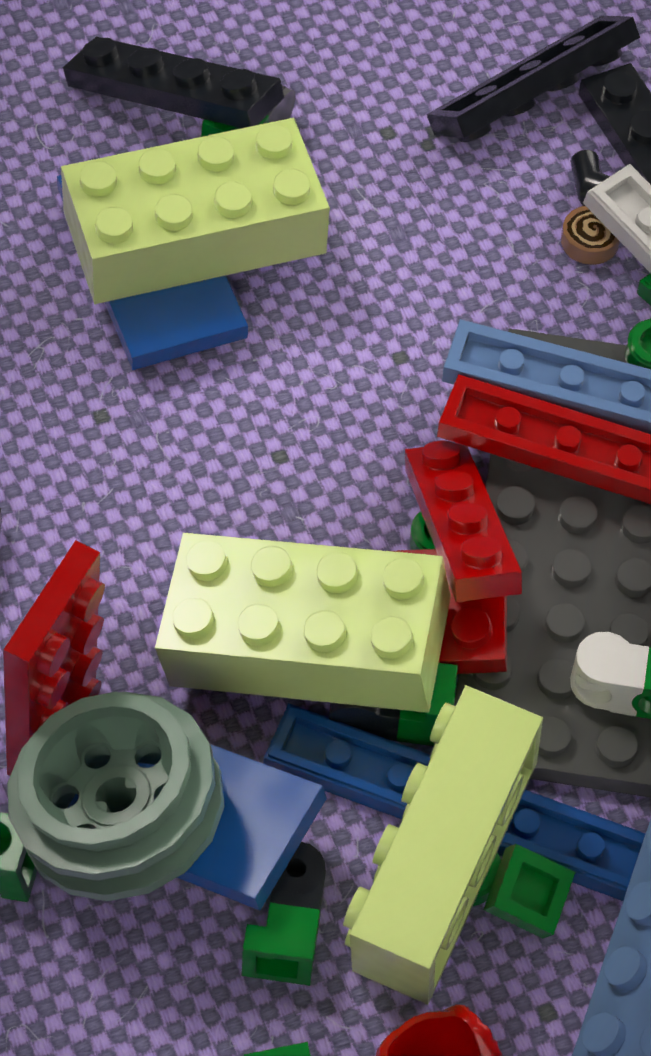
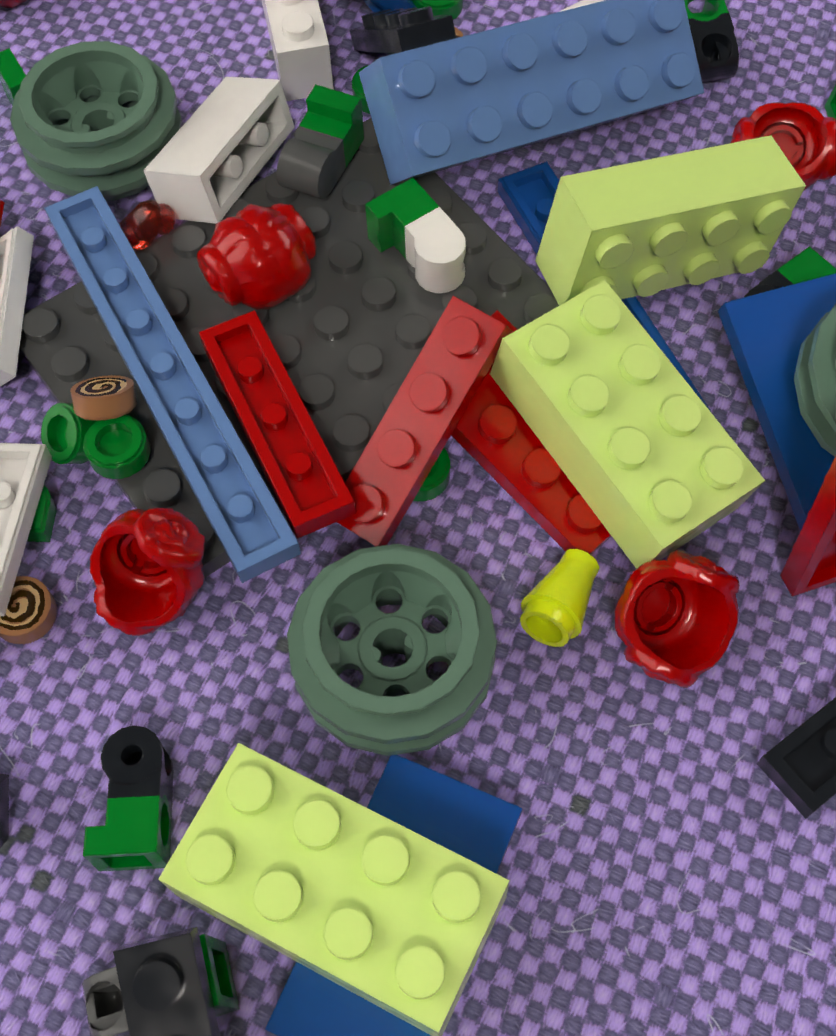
camera: 130 degrees left, 5 degrees up
none -> leg [83,725,174,872]
none -> red hair [90,508,205,636]
none -> sand green wheel [287,544,497,756]
none -> neon yellow cone [520,549,599,647]
none -> red hair [615,550,740,688]

